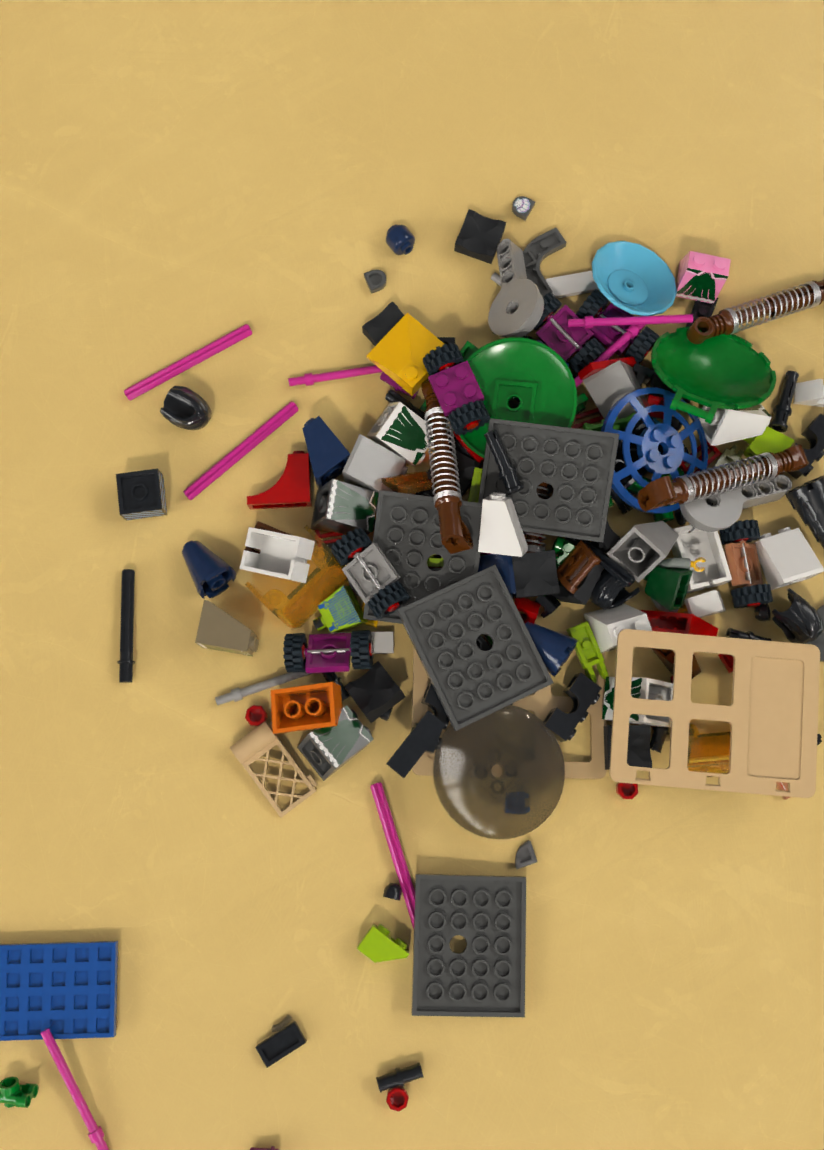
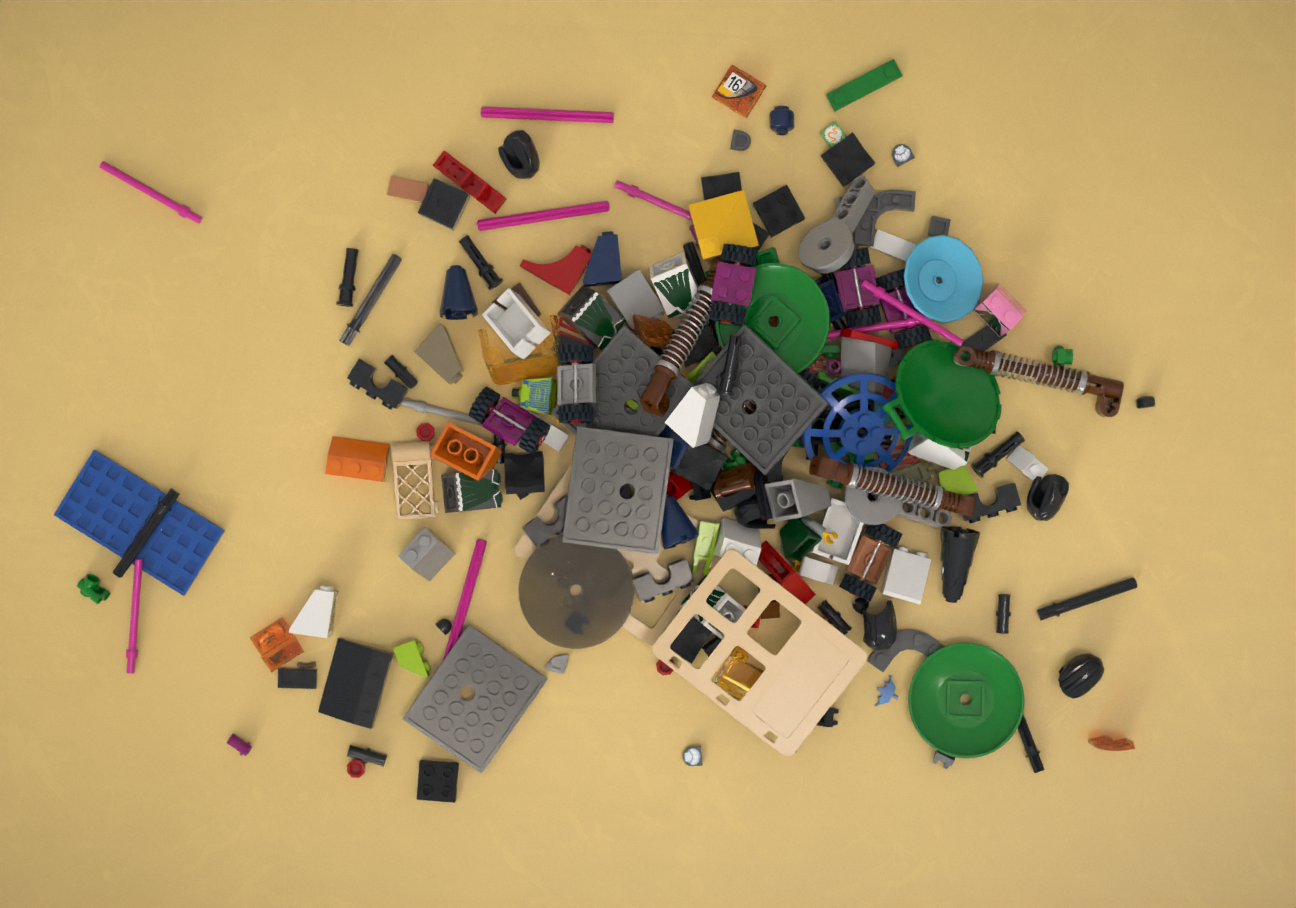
camera: 40 degrees right, 10 degrees up
black tile [386,711,446,778] -> none
none -> black axle [113,488,180,578]
none -> clear orange slope [250,617,304,672]
none -> white slope [289,585,338,638]
none -> black slope [318,638,394,729]
none -> orange slope [325,436,390,482]
none -> black pin [336,248,359,307]
none -> black arch [347,359,409,410]
none -> black axle [384,355,418,389]
none -> nougat tile [387,176,429,203]
none -> light grey slope [398,527,456,581]
none -> black brick [417,760,459,803]
none -> red slope [432,151,507,214]
none -> black pin [459,235,503,290]
none -> tile [683,746,703,766]
none -> slope [712,65,767,119]
none -> black brick [753,185,805,238]
none -> tile [820,122,847,148]
none -> green plate [826,59,903,112]
none -> magenta pin [826,359,841,375]
none -> dark grey plate [928,216,951,236]
none -> green plate [1052,346,1073,368]

